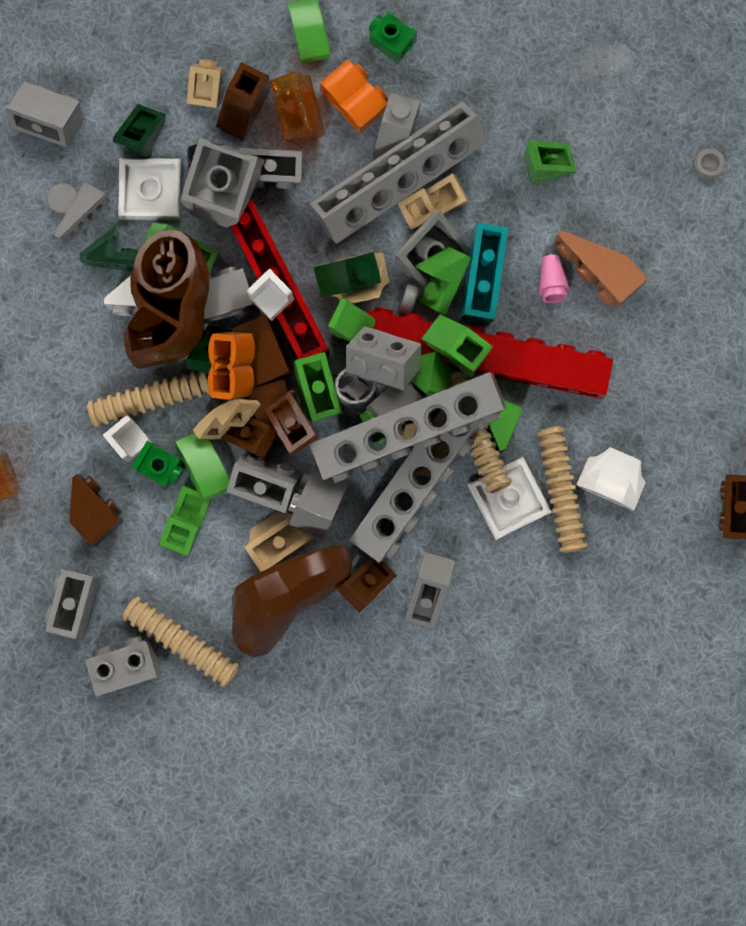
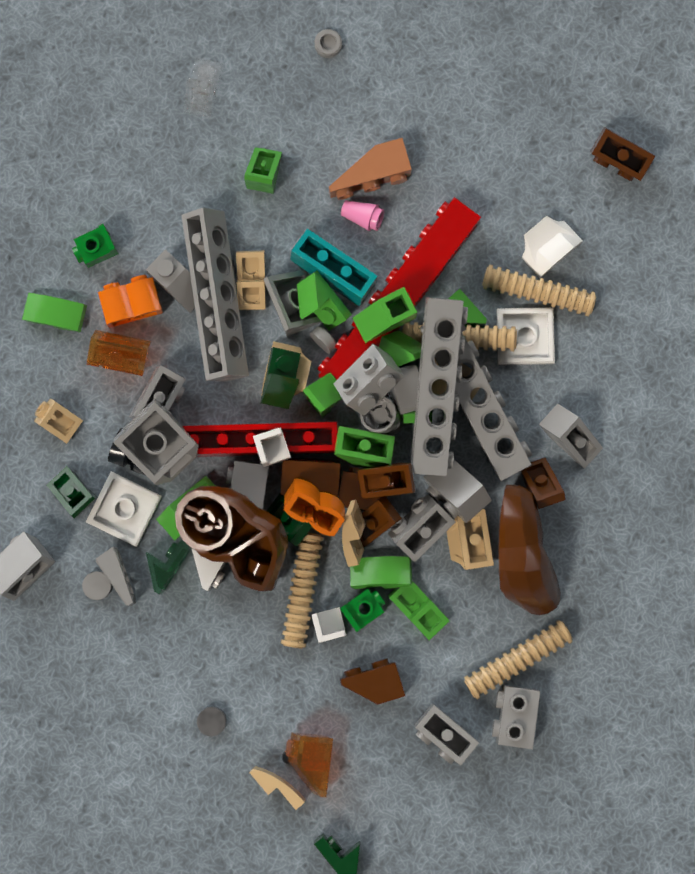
camera: 65 degrees left, 0 degrees up
reddish brown slope [216,62,271,141] -> none

